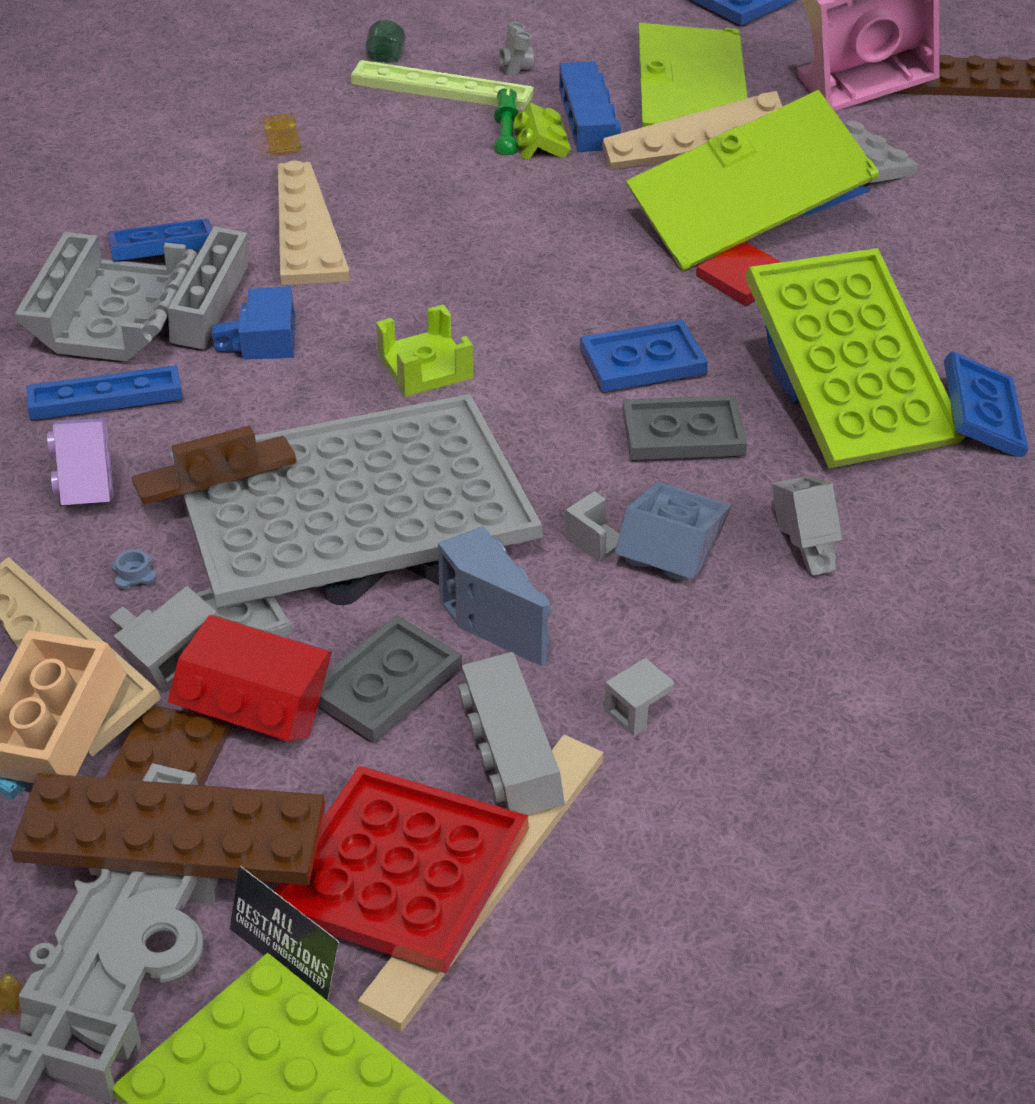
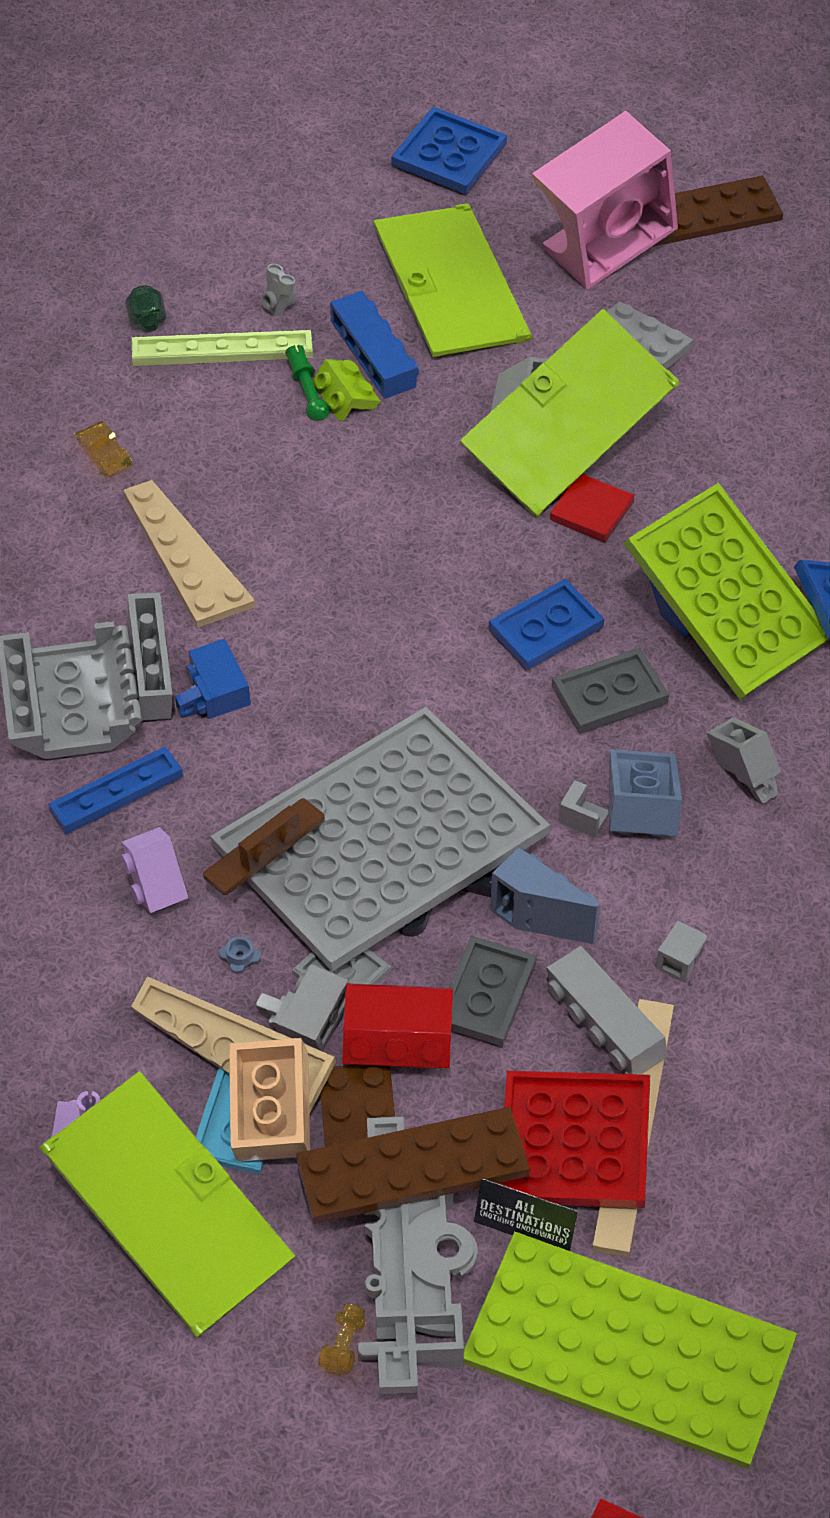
camera: 20 degrees left, 10 degrees up
blue tile [107,218,213,261] -> none
lime panel [376,304,473,397] -> none
tan wing [602,91,783,170] -> none

